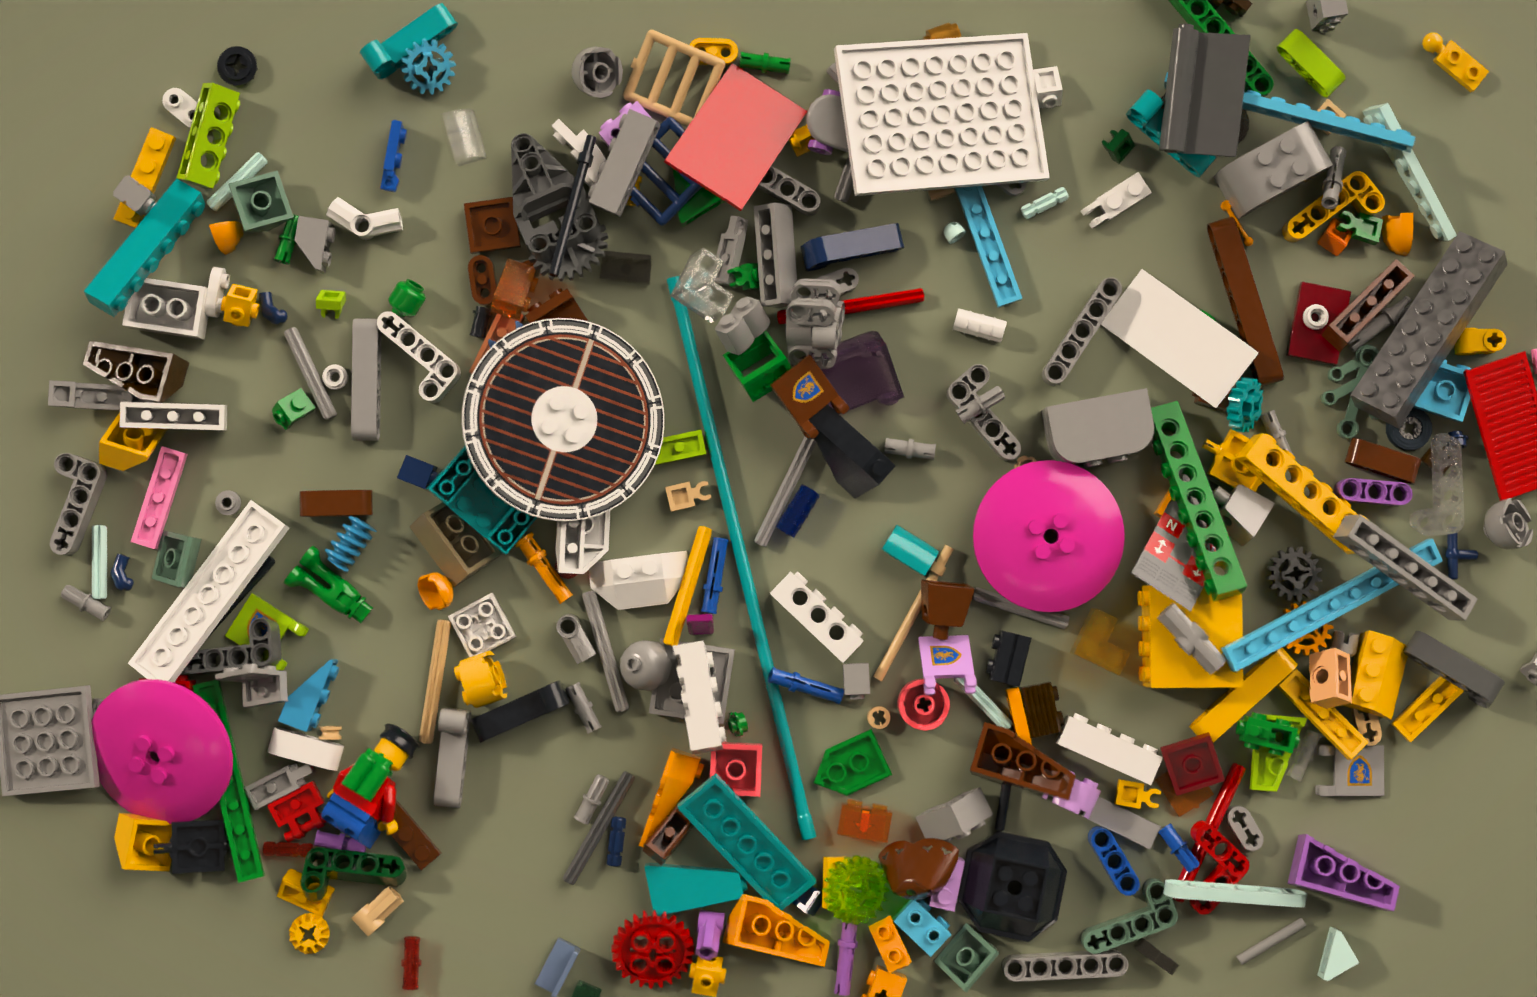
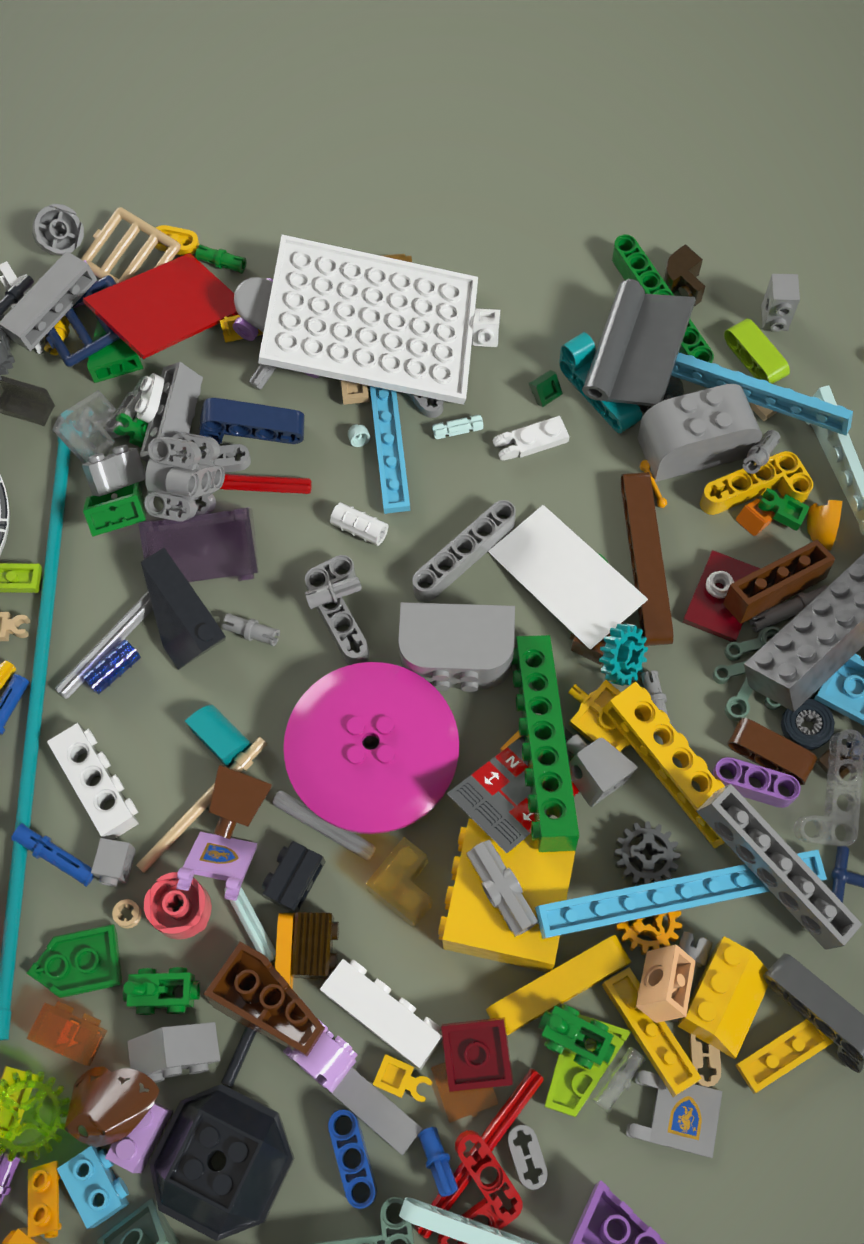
camera: 15 degrees right, 20 degrees down
light grey beam [758,166,820,216] -> none
reddish brown flag [770,354,849,439] -> none
none -> green brick [123,967,200,1015]
none -> white plate [135,373,164,423]

